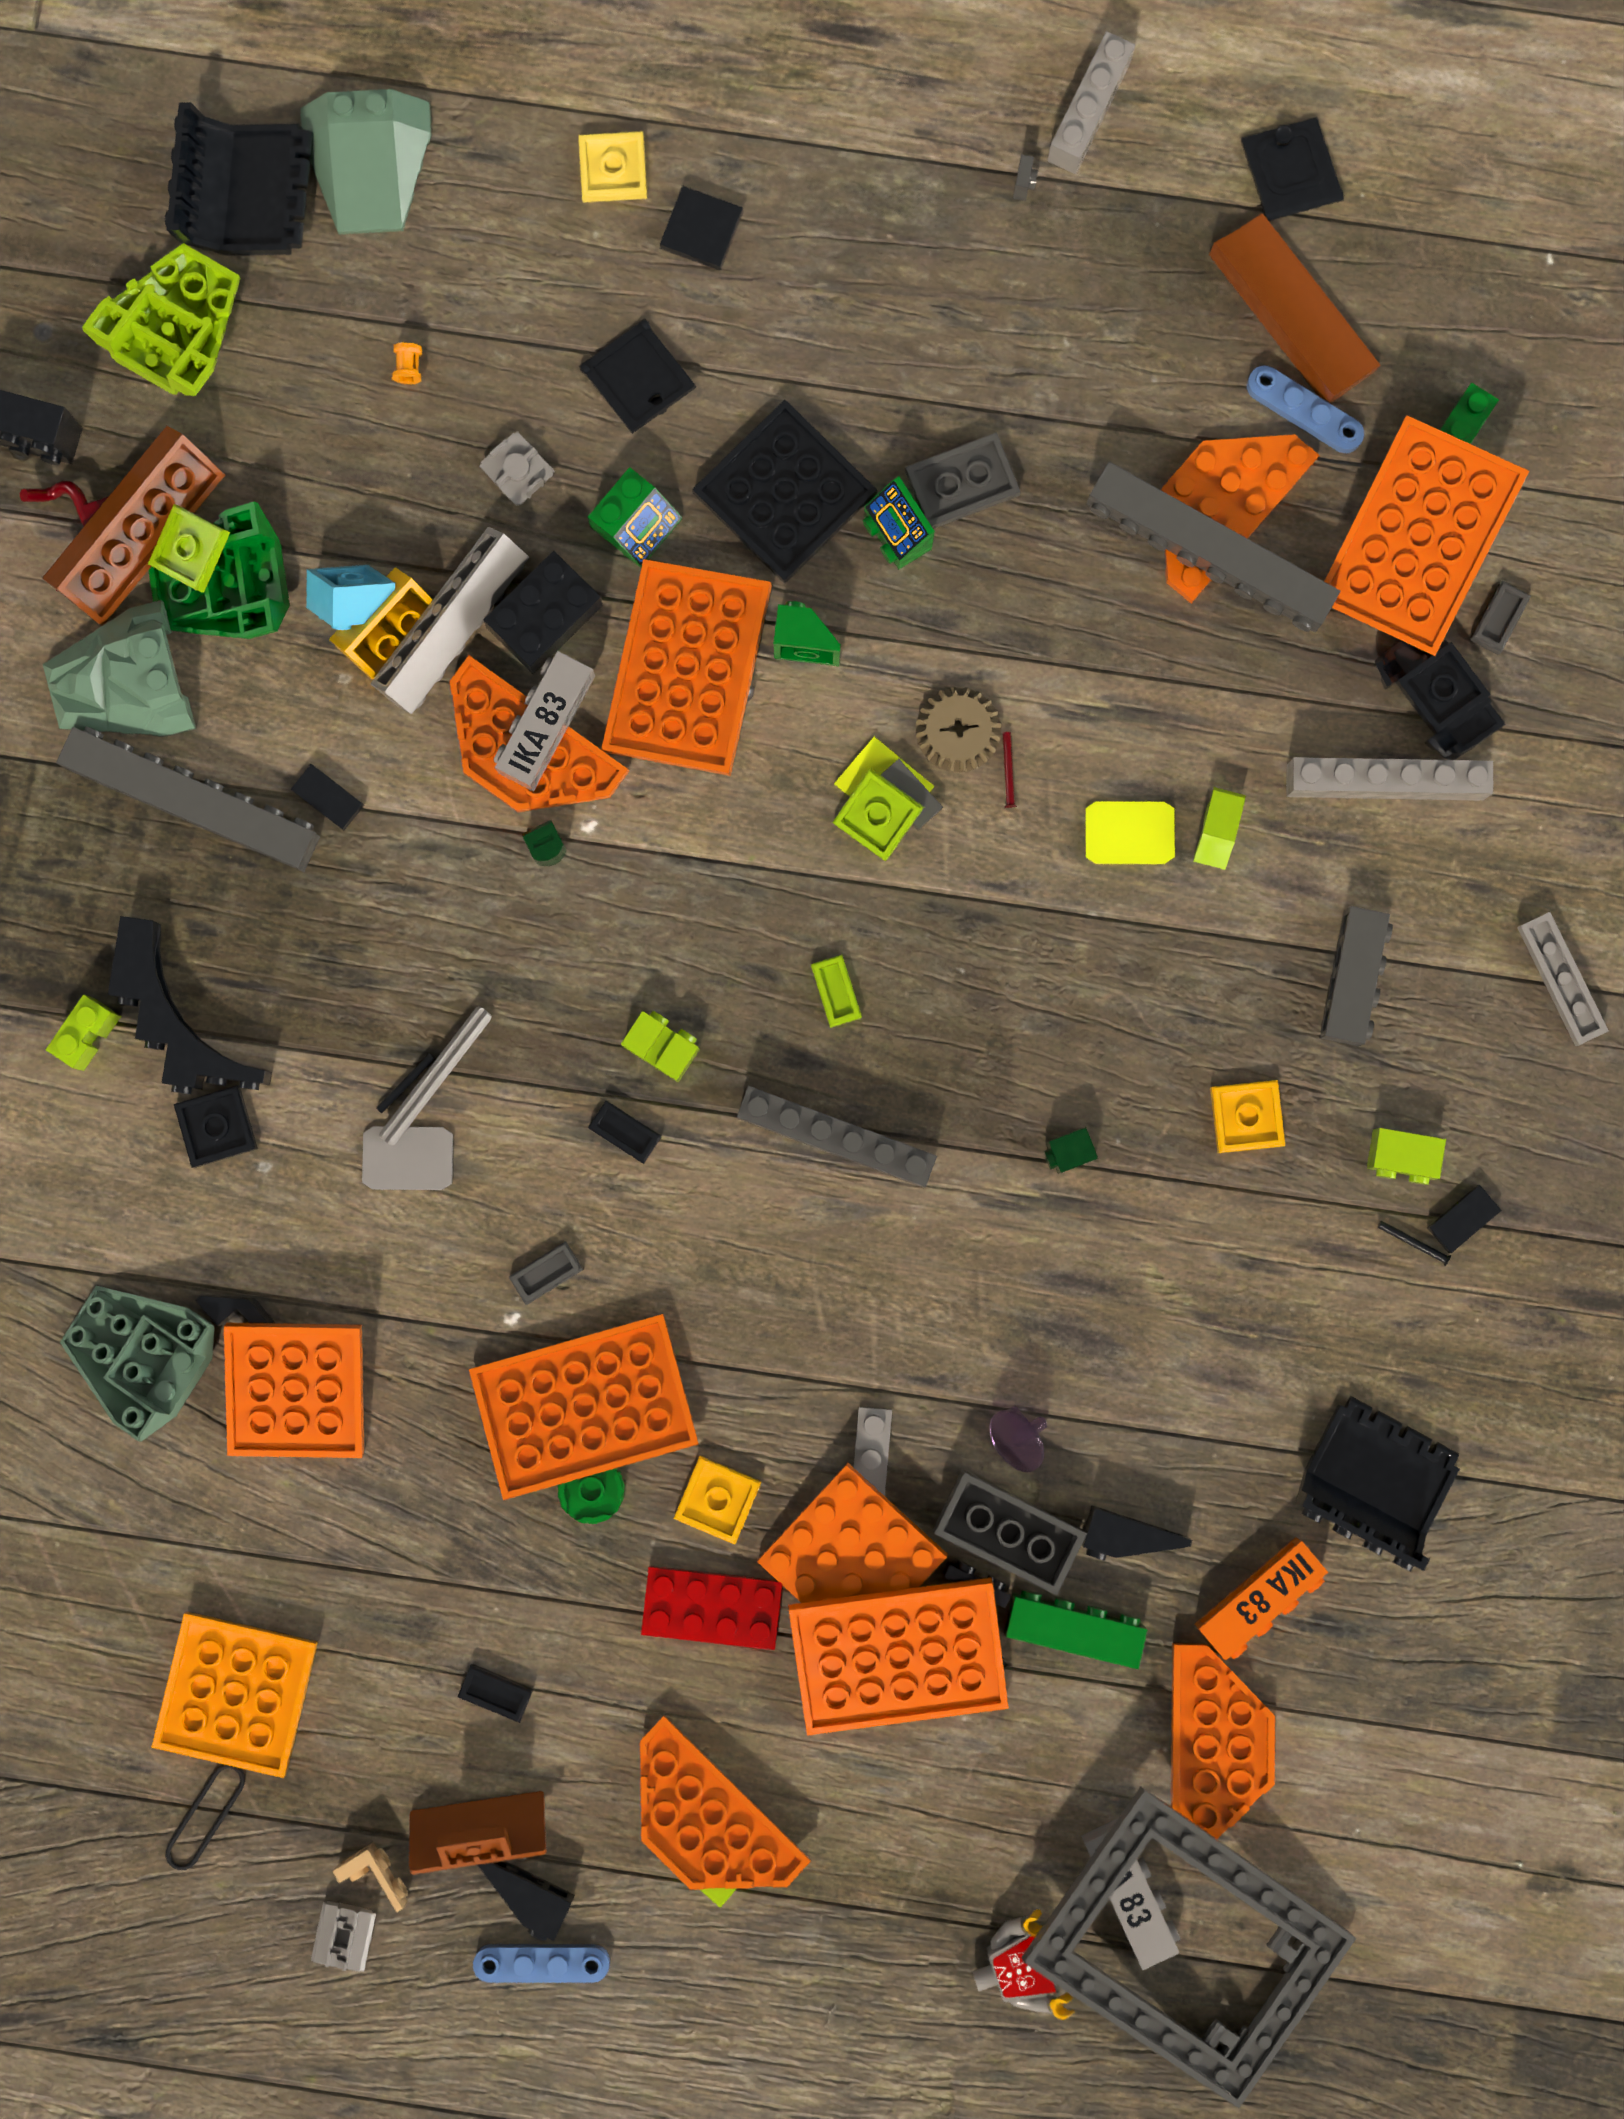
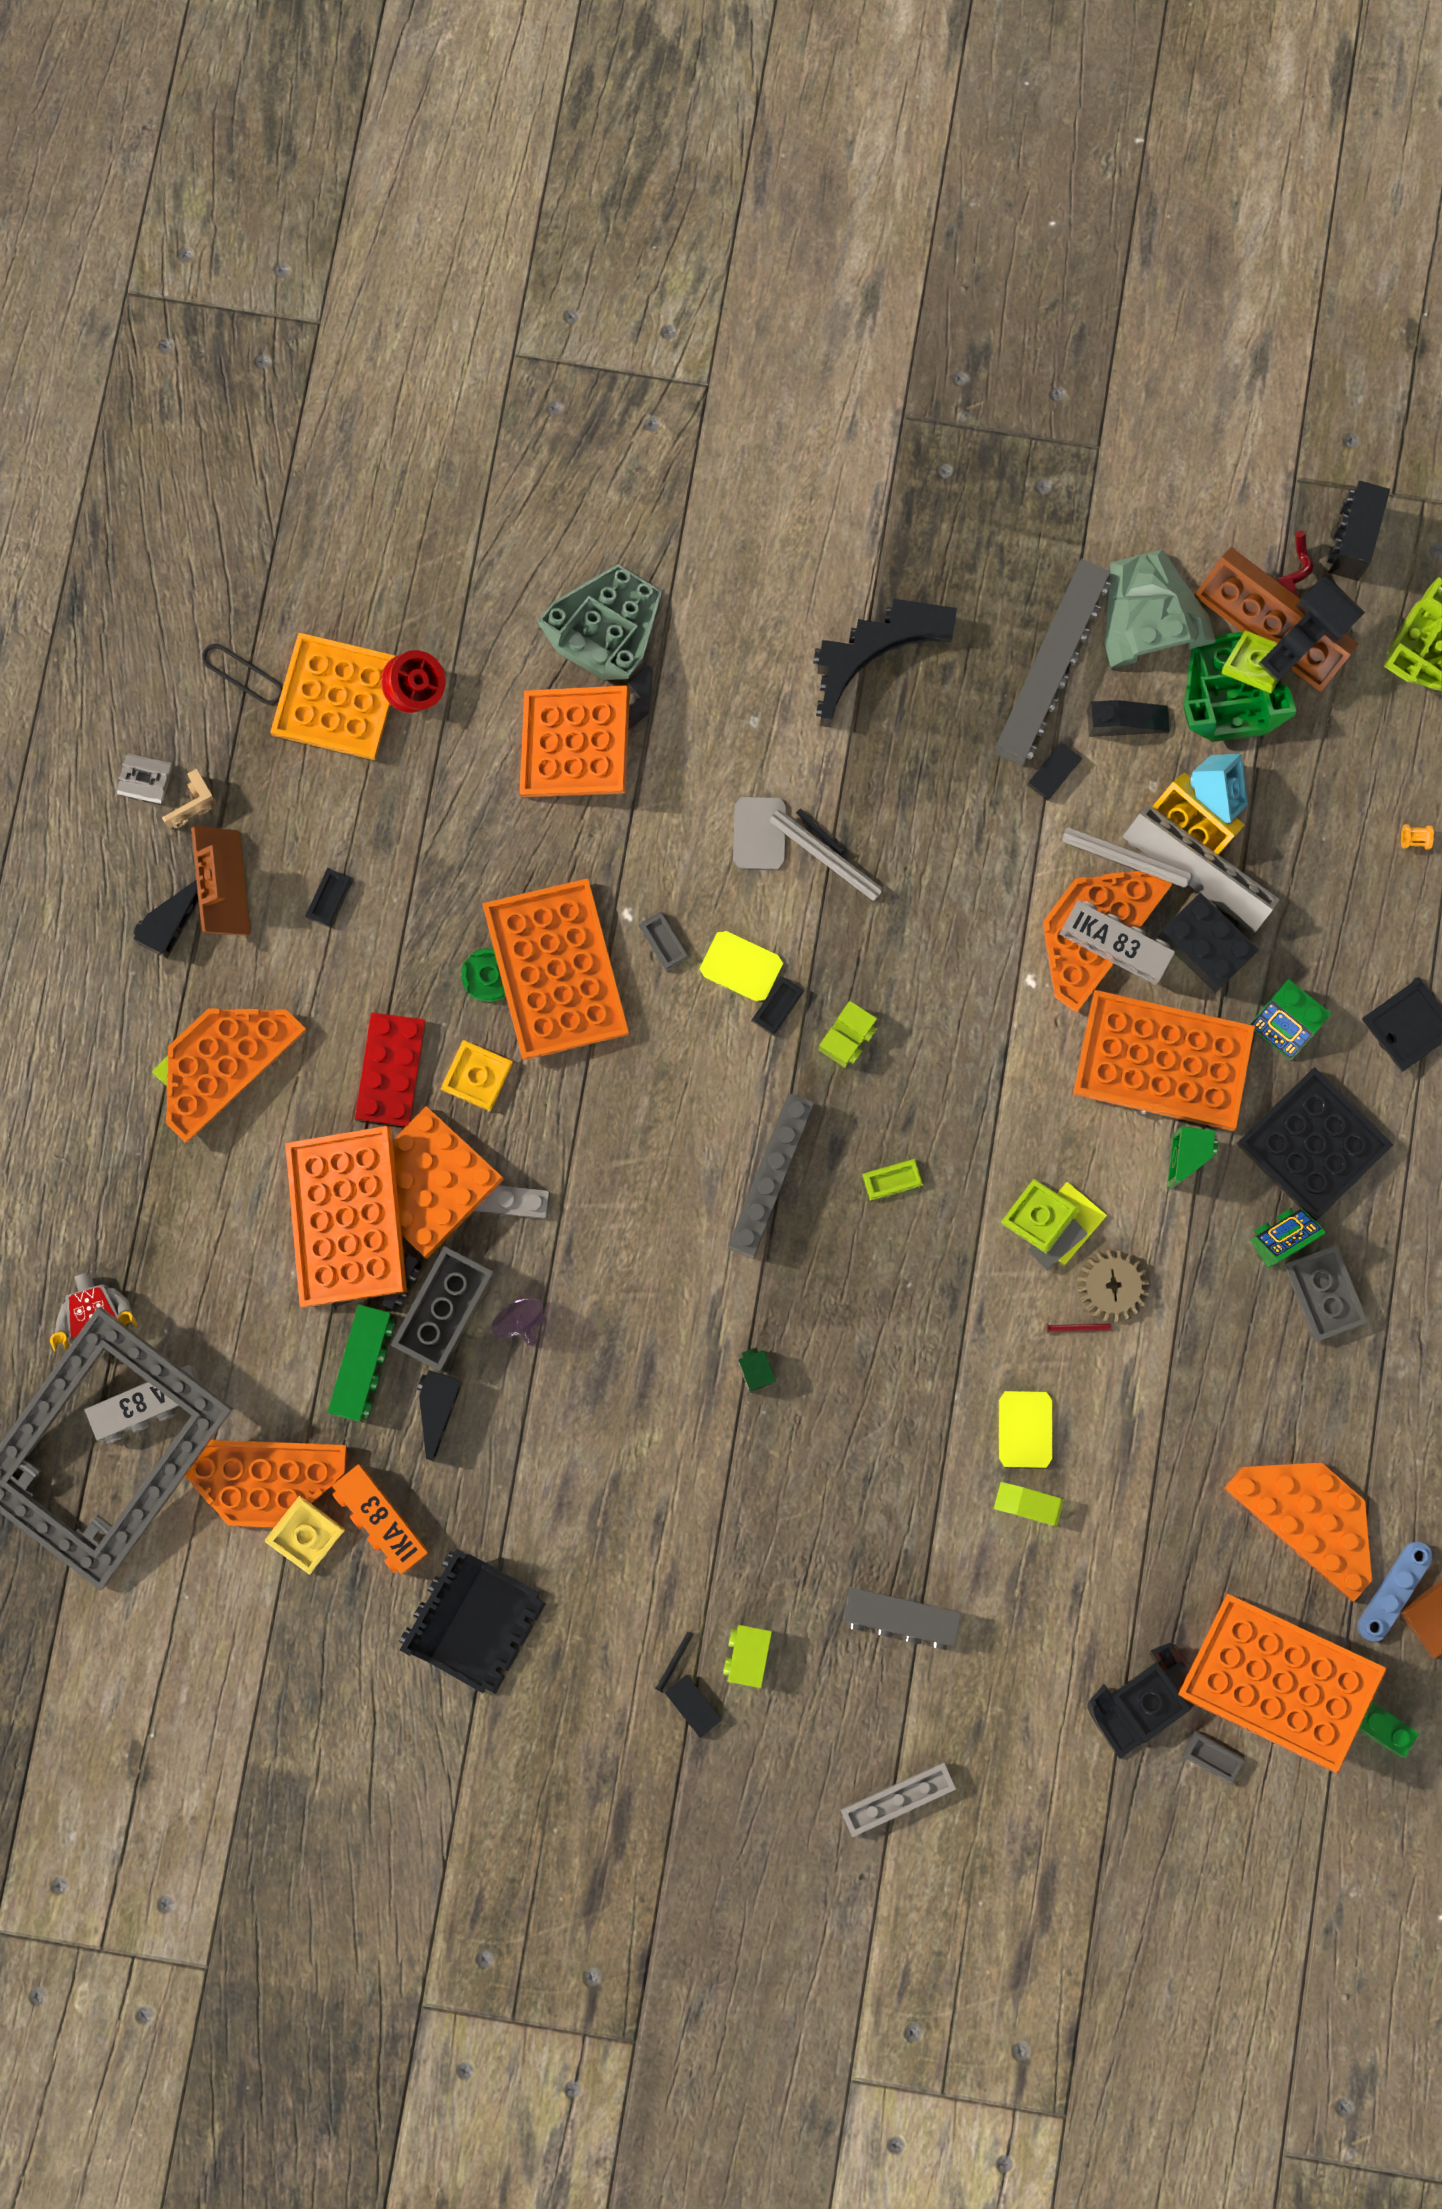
camera: 90 degrees right, 5 degrees down
lime brick [45,994,121,1071] -> none
black tile [174,1085,258,1168] -> none
medium blue plate [473,1944,610,1983] -> none
light grey piece [479,431,555,506] -> none
dark green piece [522,820,567,866] -> none
dark grey brick [1086,462,1341,633] -> none
yellow tile [1210,1080,1285,1153] -> none
light grey brick [1286,757,1493,801] -> none
none -> light yellow tile [265,1496,345,1575]
none -> red wheel [381,650,446,713]
none -> neon yellow piece [700,931,783,1001]
none -> light grey axle [1063,827,1191,887]
none -> black slope [1087,700,1170,737]
none -> black plate [1258,575,1365,683]

